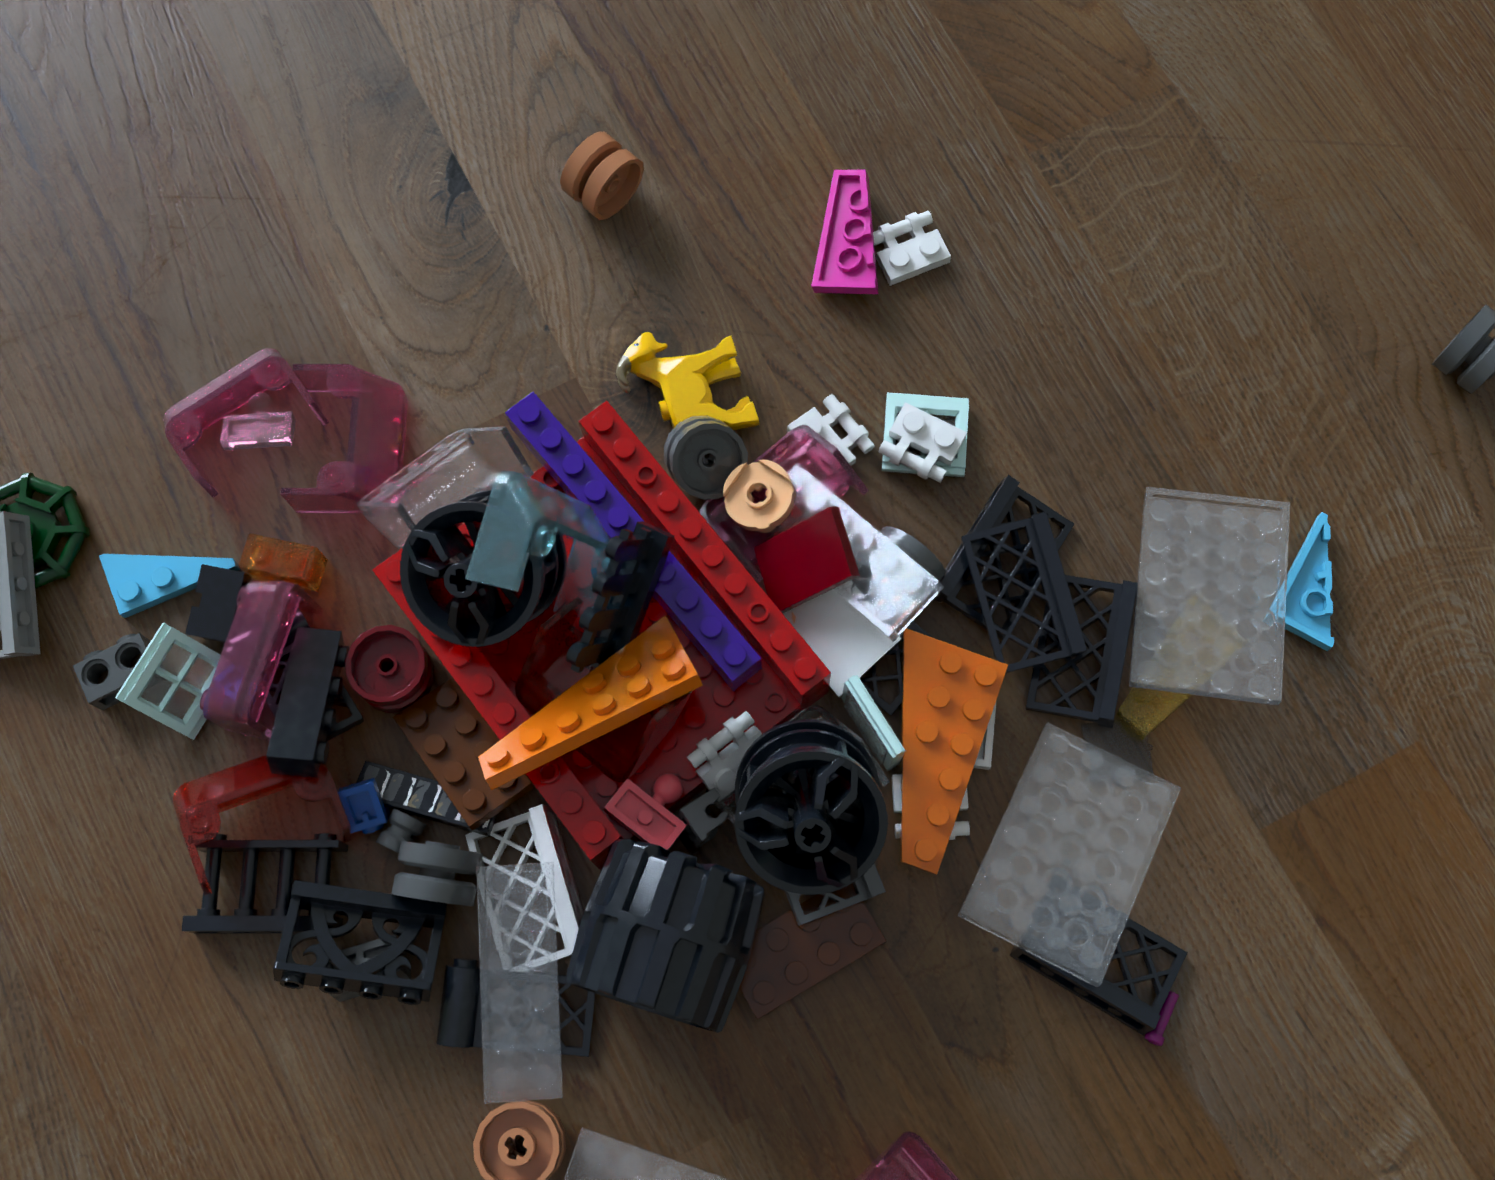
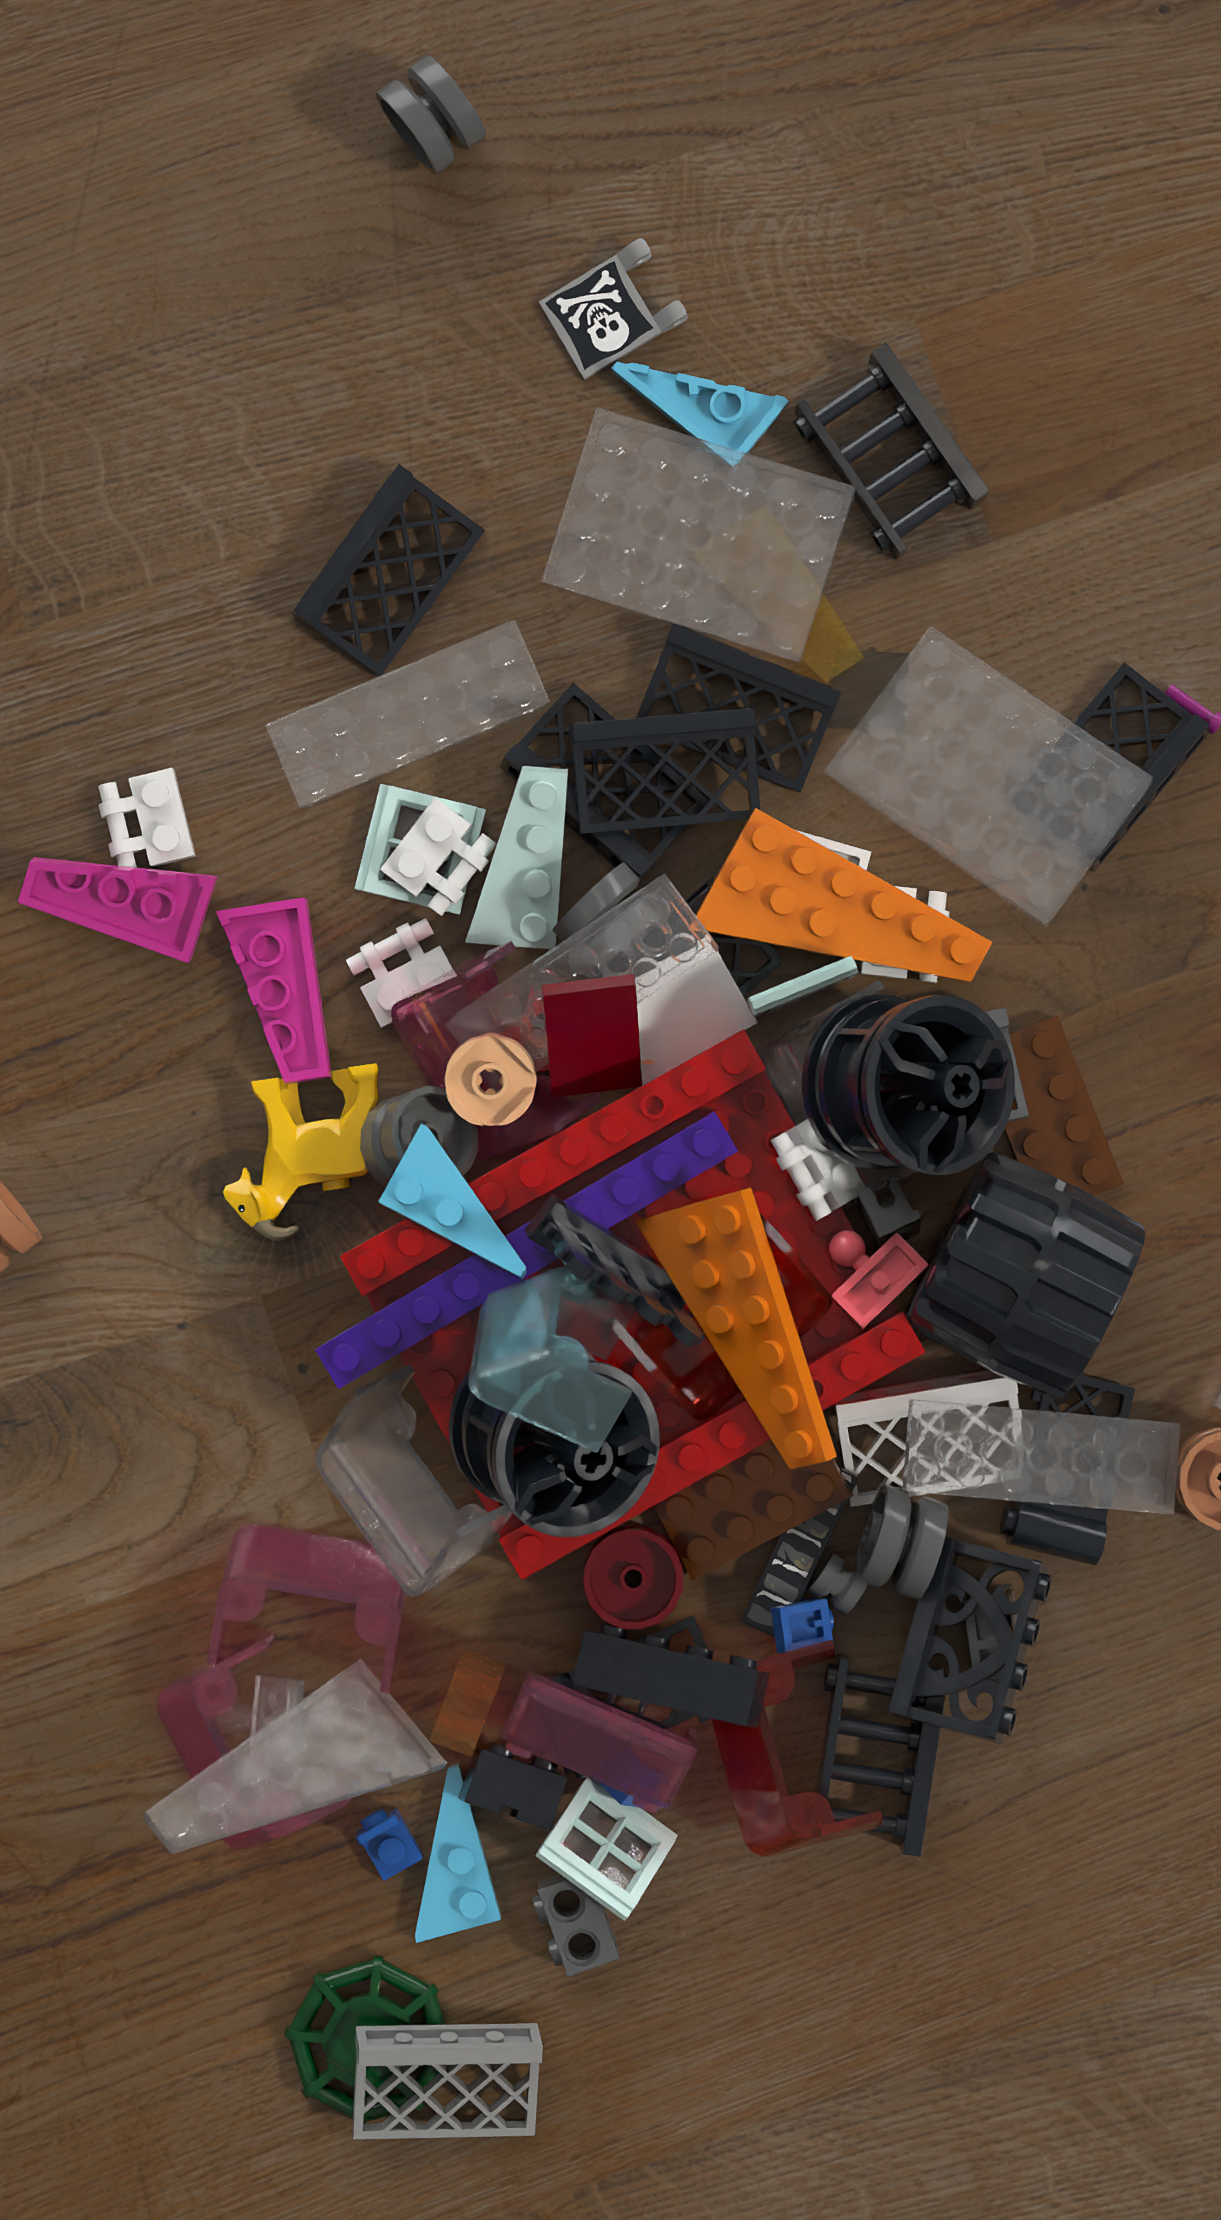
camera: 85 degrees left, 15 degrees up
none -> clear wing [143,1659,447,1854]
none -> dark pink wing [216,897,332,1084]
none -> clear plate [265,619,550,809]
none -> black fence [291,464,485,677]
none -> blue bracket [355,1808,424,1881]
none -> medium azure wing [378,1123,527,1280]
none -> light aqua wing [465,766,568,949]
none -> flag [539,238,688,380]
none -> black fence [793,342,990,560]

